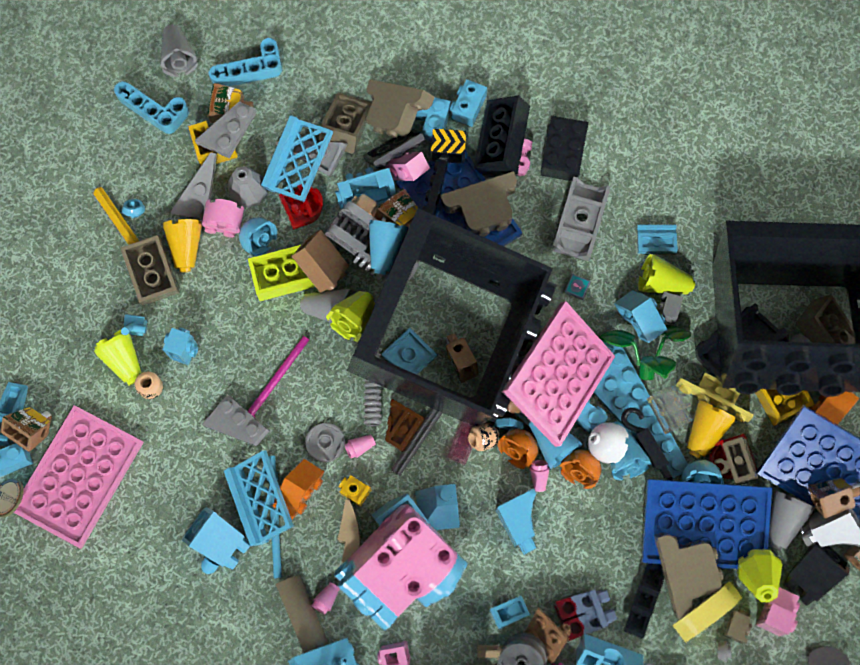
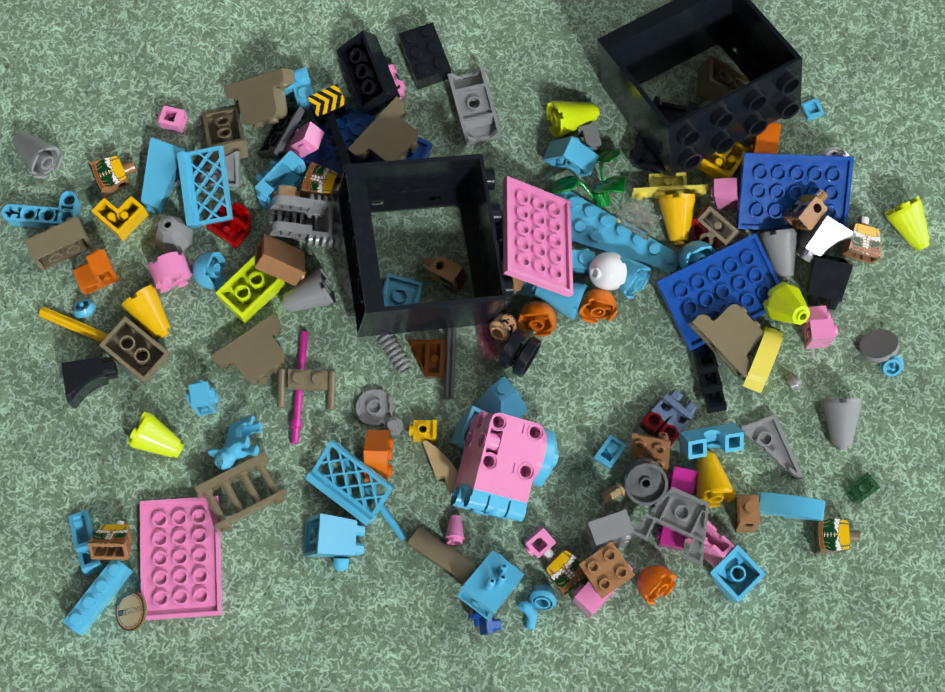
camera: 35 degrees left, 0 degrees up
medium azure arm [121,314,147,336] -> none
light nougat head [135,371,163,399] -> none
light grey wing [171,153,217,219] -> none
light grey wing [195,102,257,158] -> none
light grey wing [202,394,269,447] -> none
medium azure beam [209,38,282,86] -> none
neon yellow cone [326,291,375,342] -> none
bright pink cone [344,434,376,459] -> none
medium azure cone [369,220,409,275] -> none
medium azure brick [450,79,487,127] -> none
medium azure tile [494,418,523,431] -> none
medium azure hips [496,489,537,555] -> none
bright pink cone [530,460,550,492] -> none
tile [565,274,591,300] -> none
black piece [621,407,673,480] -> none
medium azure plate [637,225,678,254] -> none
dark tan brick [723,609,752,644] -> none
none -> dark tan brick [25,217,94,272]
none -> black hips [62,357,119,409]
none -> orange brick [72,249,119,295]
none -> medium azure slope [141,137,186,214]
none -> bright pink brick [157,106,188,134]
none -> dark tan fence [194,452,287,533]
none -> medium azure animal [208,415,263,471]
none -> dark tan brick [210,313,286,385]
none -> dark tan plate [277,369,336,410]
none -> light grey plate [384,417,403,436]
none -> black wheel [497,328,542,378]
none -> bright pink brick [711,178,739,210]

